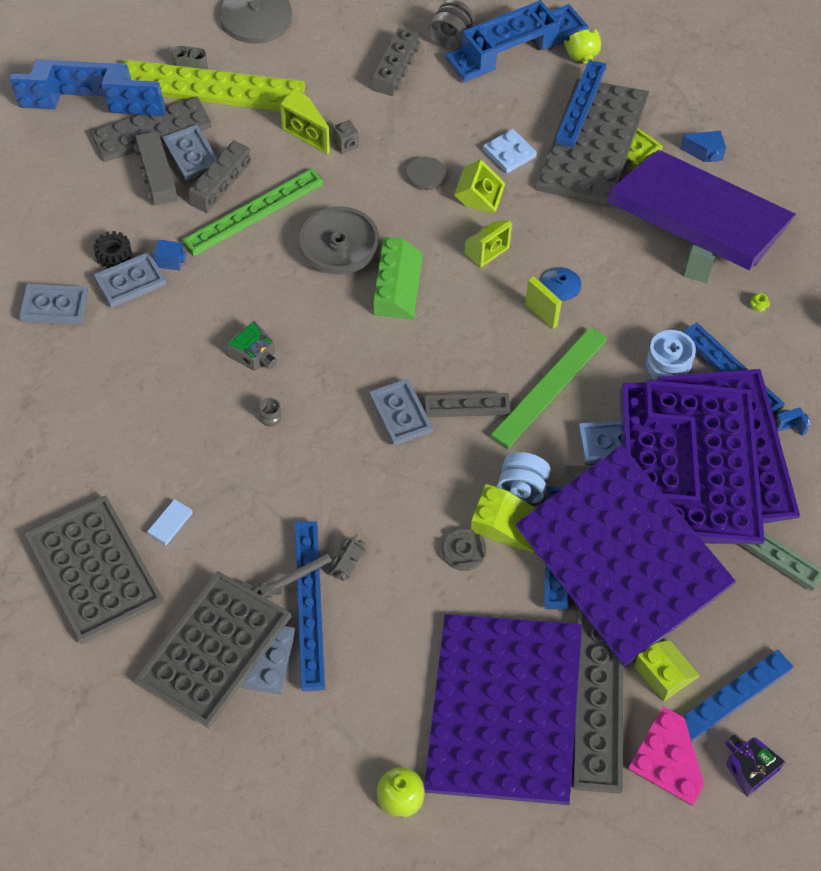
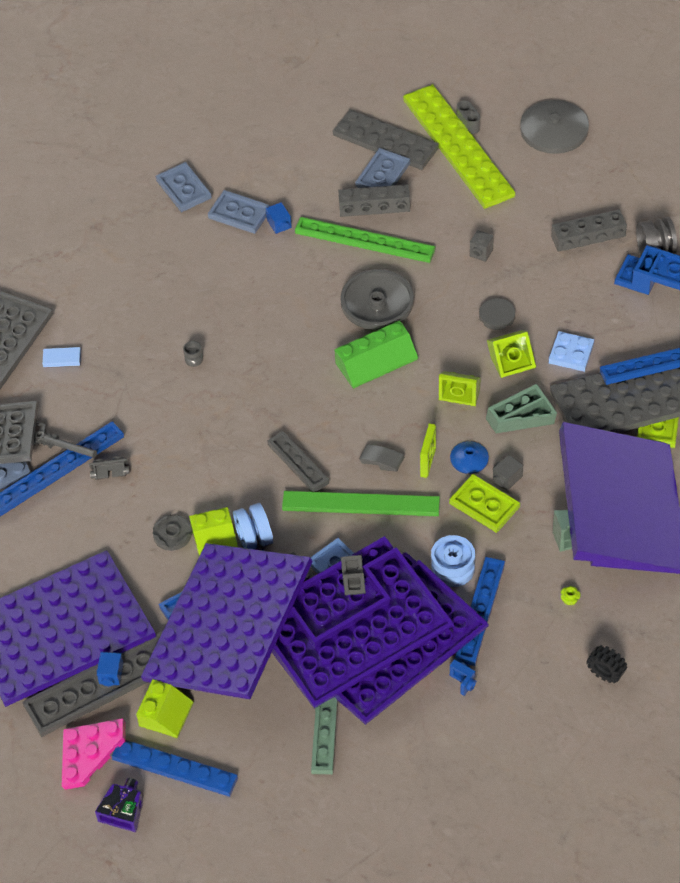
camera: 60 degrees right, 5 degrees down
blue bracket [10,59,166,116] -> none
black tyre [94,231,132,269] -> none
dark grey brick [134,131,178,205] -> none
torso [226,321,277,370] -> none
lime slope [280,90,330,155] -> none
sand blue plate [369,379,433,446] -> none
none -> blue brick [97,652,123,686]
none -> dark grey slope [341,555,365,595]
none -> dark grey slope [359,444,405,472]
none -> lime plate [449,474,520,533]
none -> sand green wedge [486,384,557,433]
none -> dark grey brick [493,455,523,491]

